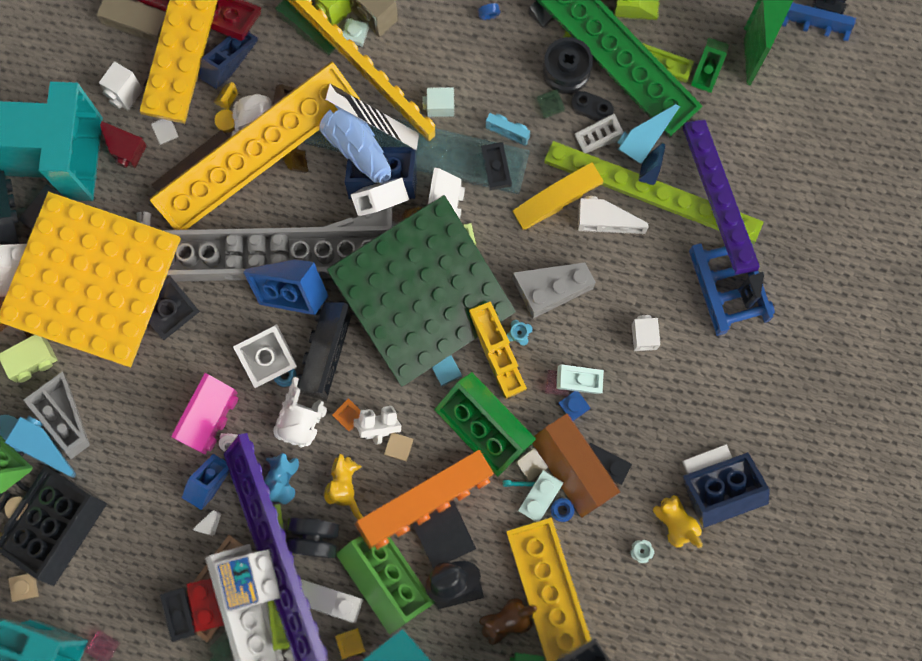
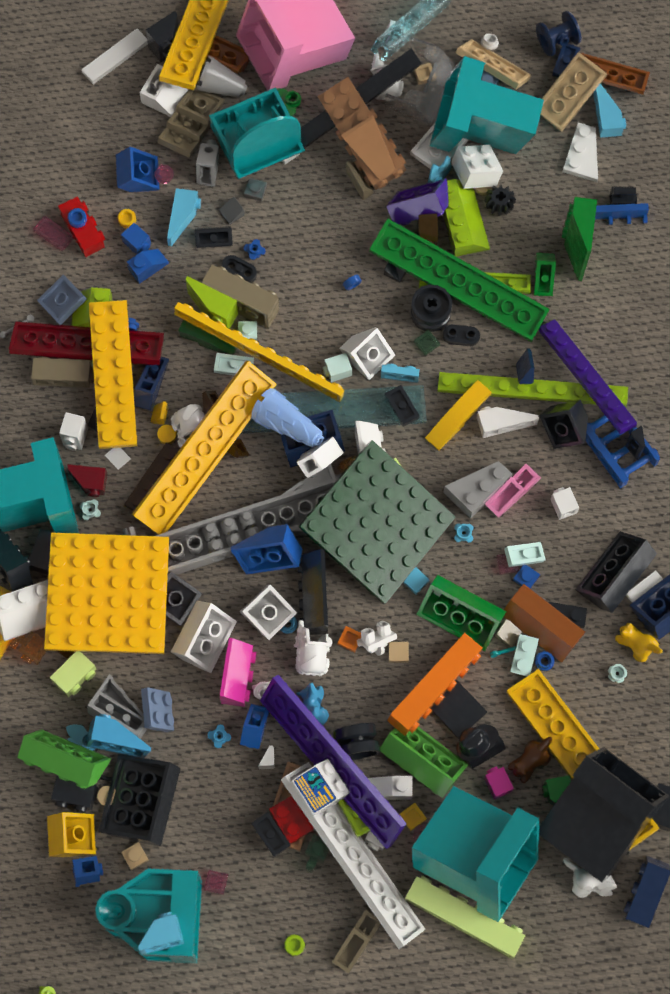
camera: 20 degrees left, 5 degrees down
yellow animal [323,454,363,520] -> none
white sticker [326,84,419,150] -> none
yellow slope [469,301,527,399] -> none
white slope [575,114,624,153] -> none
medium azure slope [617,104,680,164] -> none
none -> light aqua plate [80,499,101,520]
none -> sand blue plate [141,687,174,732]
none -> white slope [171,600,237,673]
none -> dark azure plate [207,724,231,748]
none -> light aqua plate [214,353,254,376]
none -> white slope [339,327,395,380]
none -> dark pink brick [484,766,514,800]
none -> bright pink slope [485,464,541,518]
none -> black slope [539,400,588,449]
none -> black slope [575,531,657,613]

